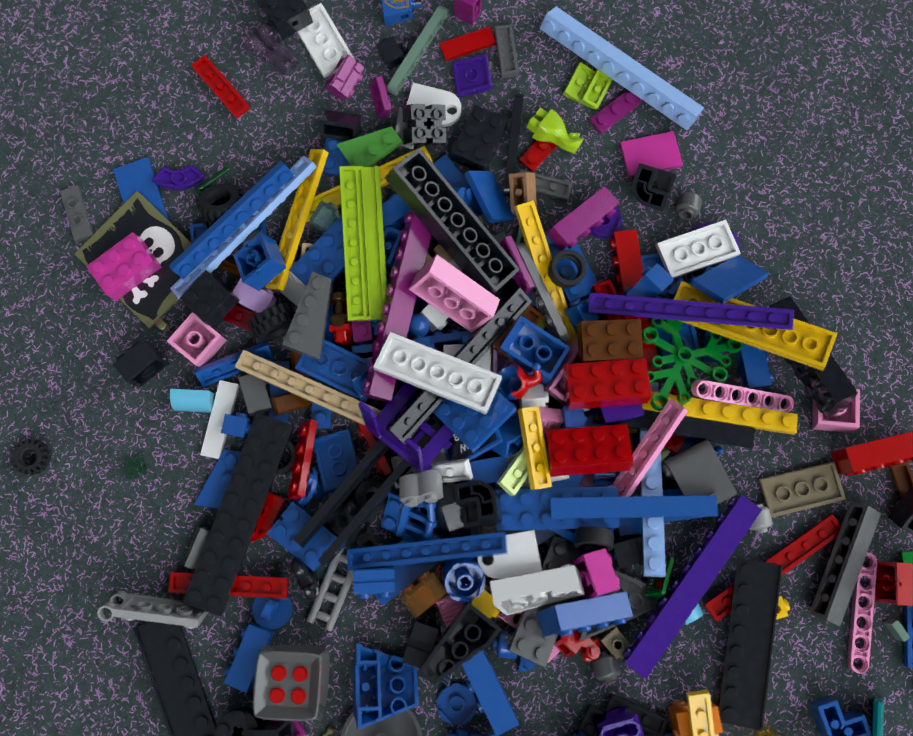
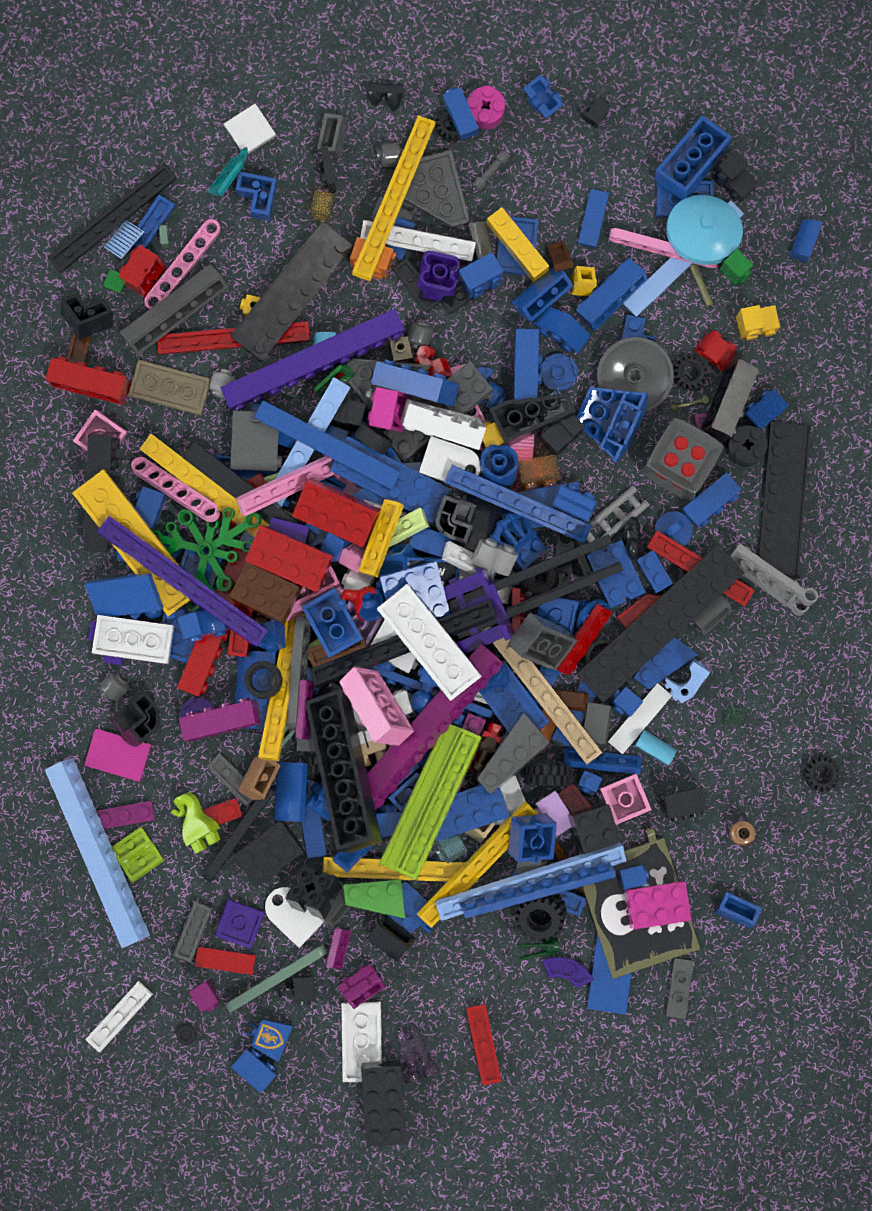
camera: 155 degrees left, 5 degrees up
none -> dark grey brick [508,613,578,671]
none -> blue brick [576,770,602,796]
none -> blue brick [617,865,649,890]
none -> blue brick [635,550,673,595]
none -> light blue tile [664,658,710,704]
none -> blue brick [715,892,762,929]
none -> medium nougat head [729,821,756,846]

